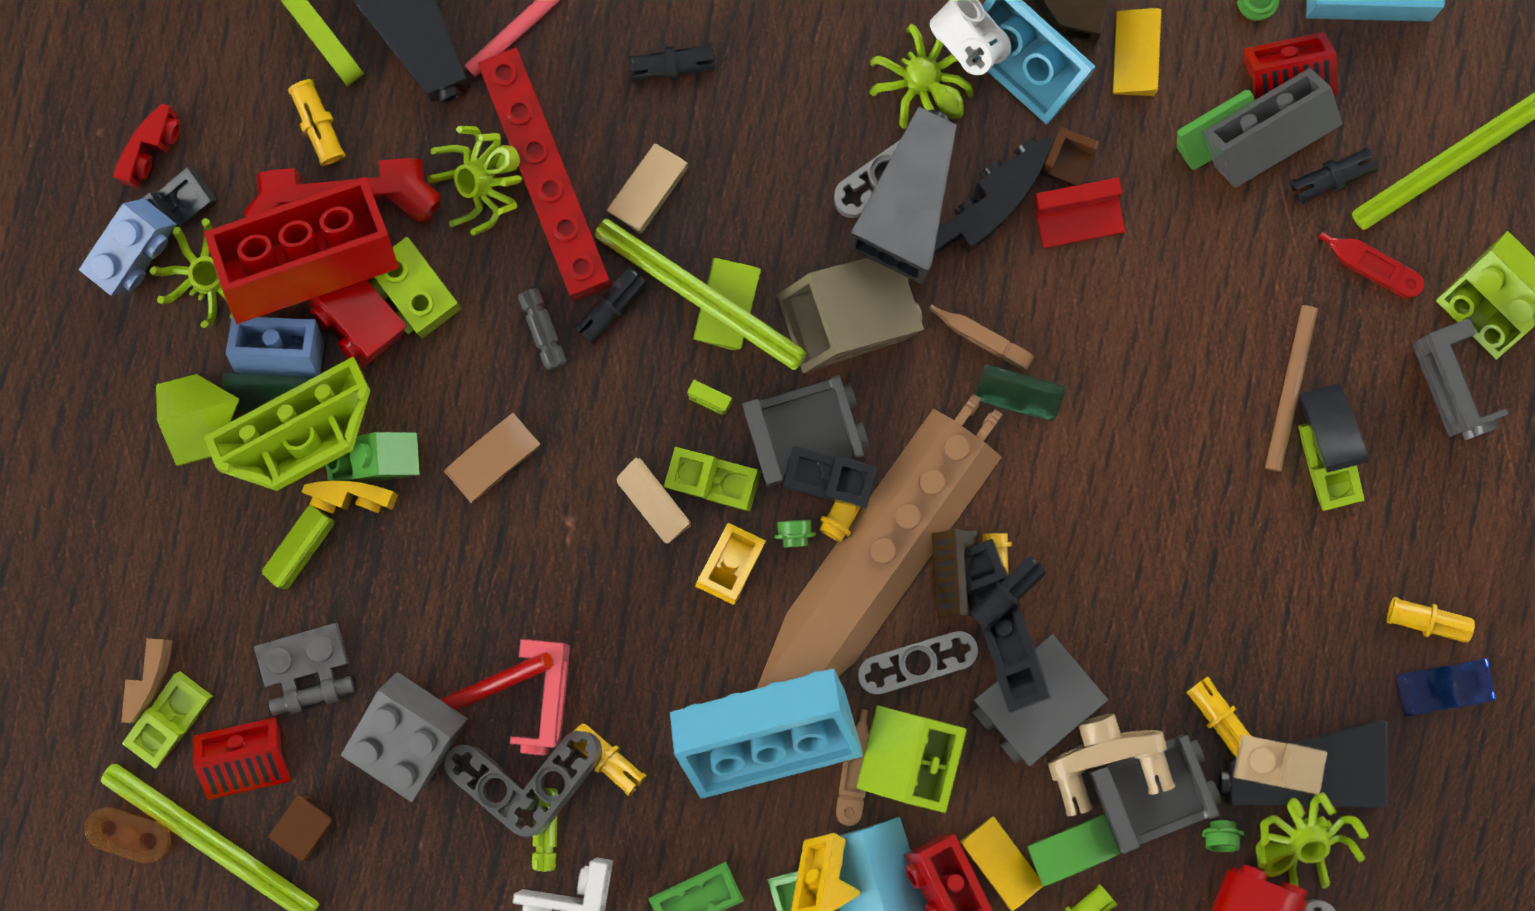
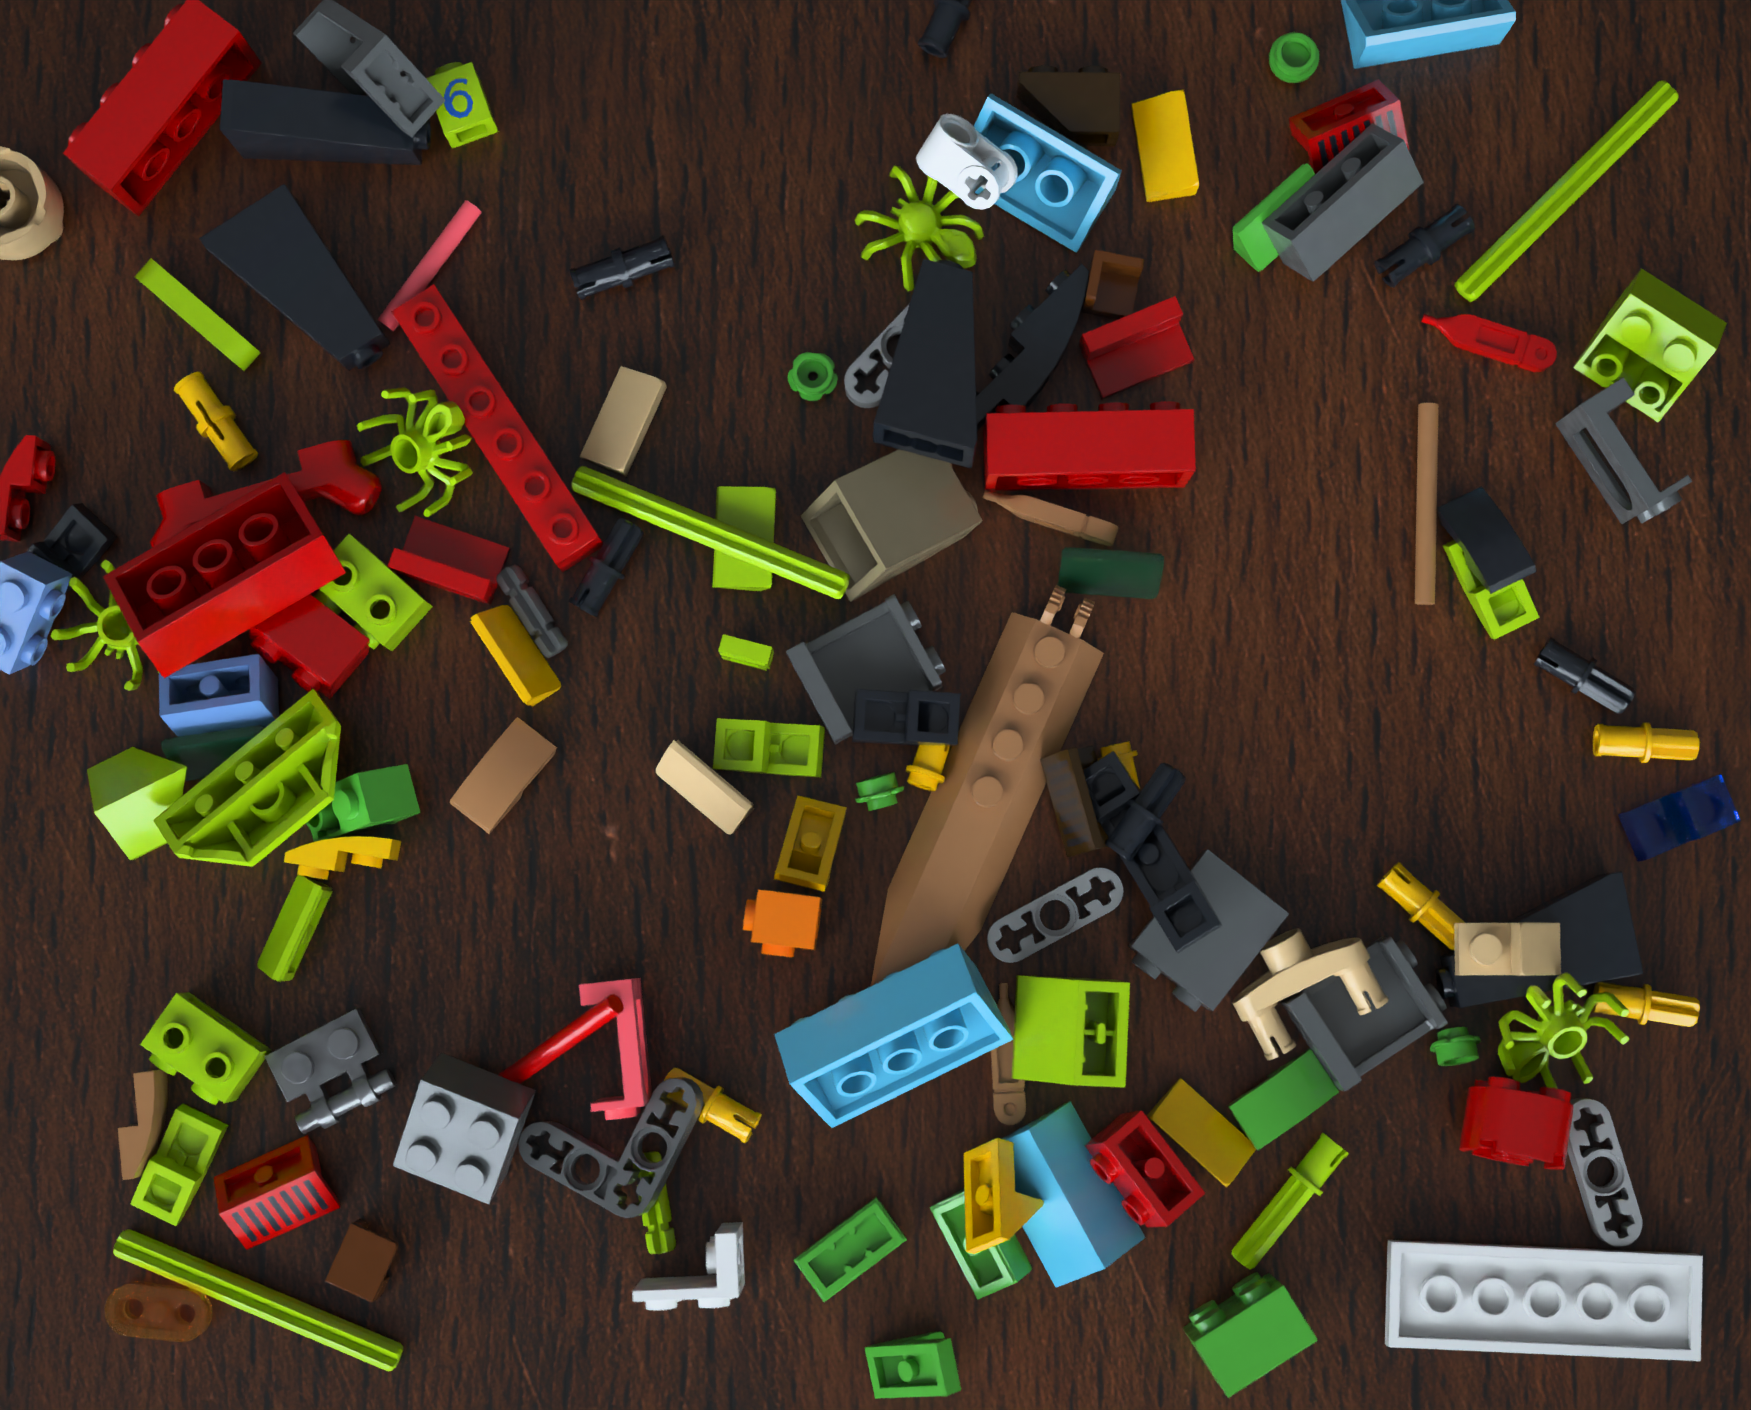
camera: 15 degrees left, 0 degrees up
none -> lime brick [140,992,271,1105]
none -> red panel [387,516,511,606]
none -> yellow slope [470,605,561,707]
none -> orange brick [743,889,823,957]
none -> bright green plate [788,352,838,401]
none -> red brick [983,401,1196,492]
none -> black axle [1533,637,1635,714]
none -> yellow axle [1592,981,1700,1027]

